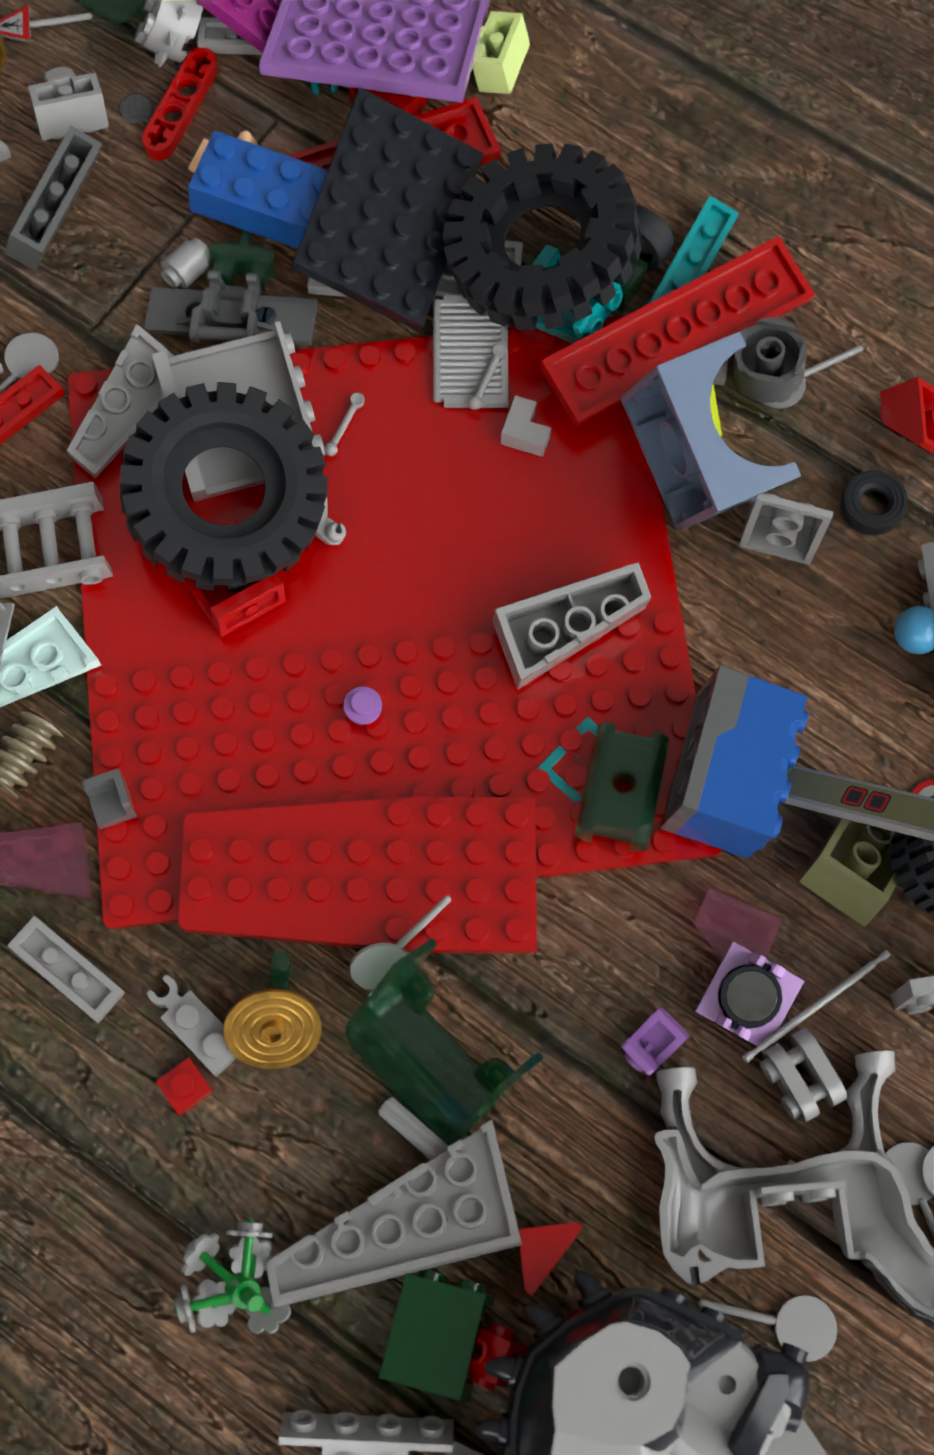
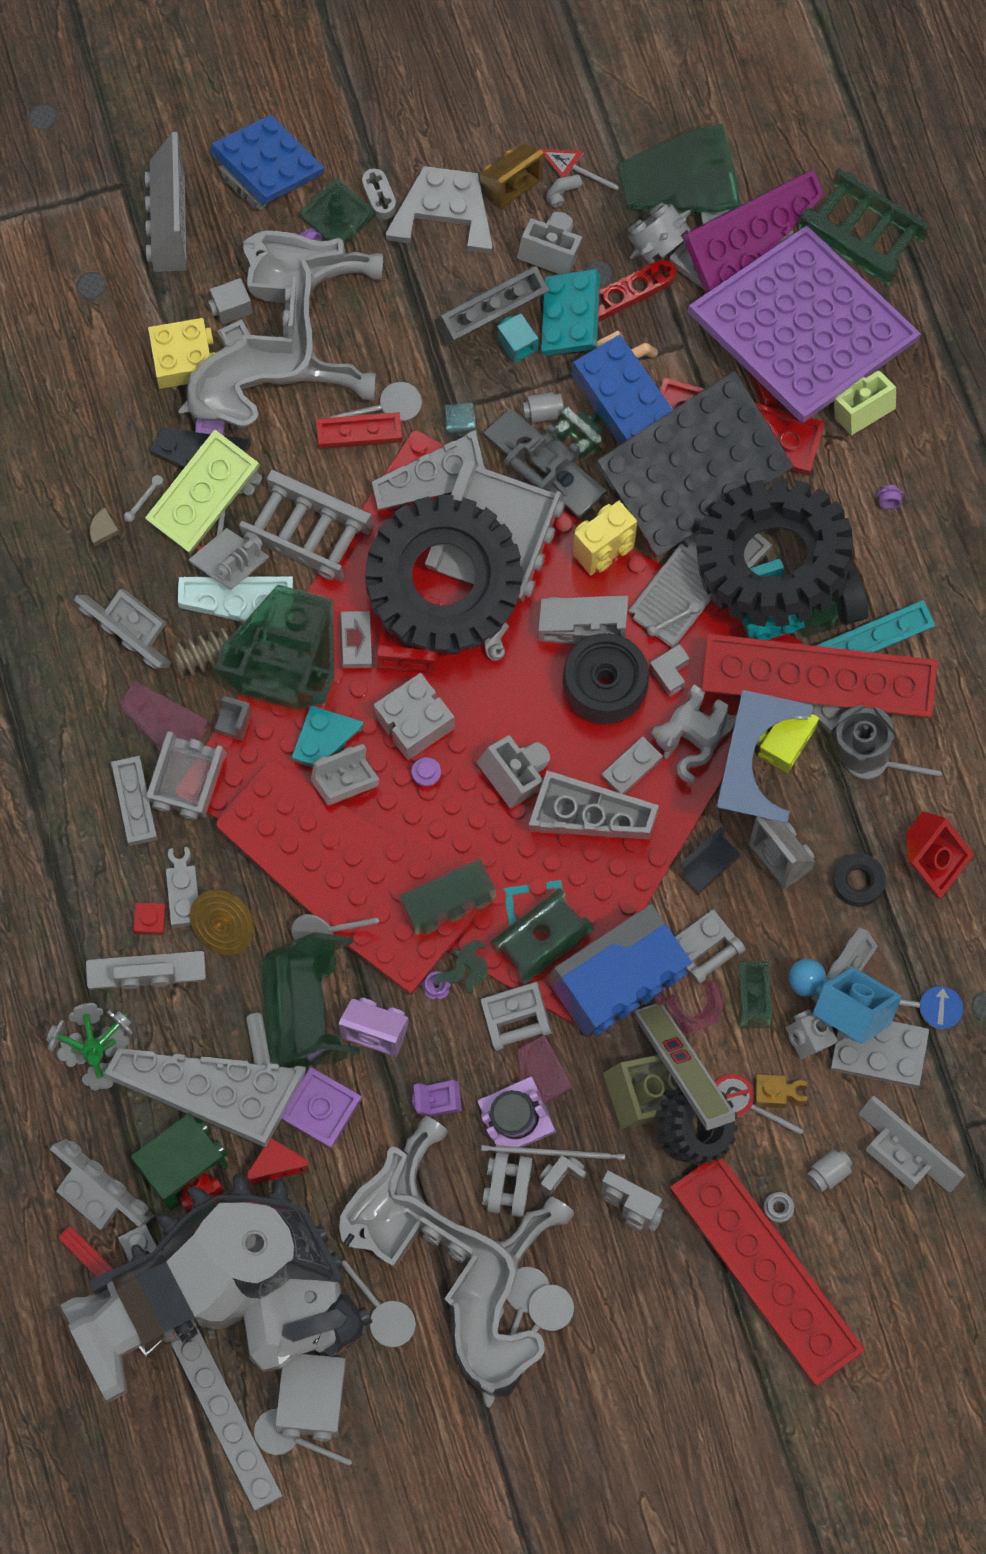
camera: 40 degrees right, 0 degrees up
clear green tile [270,951,292,991] -> none
light grey hinge [324,393,365,456] -> none
none -> light grey bracket [86,951,206,990]
none -> window [146,731,227,820]
none -> clear green wedge [214,584,334,710]
none -> medium lavender plate [281,1067,362,1150]
none -> teal wing [292,706,364,768]
none -> light grey bracket [311,744,379,805]
none -> lavender slope [339,998,409,1057]
none -> light grey tile [341,611,372,668]
none -> light grey piece [373,673,455,760]
none -> clear green brick [400,859,496,935]
none -> medium lavender plate [422,971,451,1000]
none -> clear green piece [435,940,488,994]
none -> clear light blue bracket [445,402,476,433]
none -> light grey brick [476,735,550,809]
none -> light grey plate [481,982,553,1051]
none -> teal brick [497,313,538,364]
none -> light grey wedge [538,596,628,644]
none -> light grey bracket [539,1155,586,1197]
none -> teal plate [541,269,600,356]
none -> light grey arm [546,175,582,208]
none -> black wheel [562,633,649,725]
none -> light yellow brick [573,500,637,576]
none -> light grey plate [601,736,663,795]
none -> light grey animal [651,685,737,782]
none -> clear pink helmet [655,981,723,1034]
none -> light grey plate [675,909,746,985]
none -> black panel [677,827,740,895]
none -> clear green brick [736,961,772,1029]
none -> medium lavender plate [876,485,904,509]

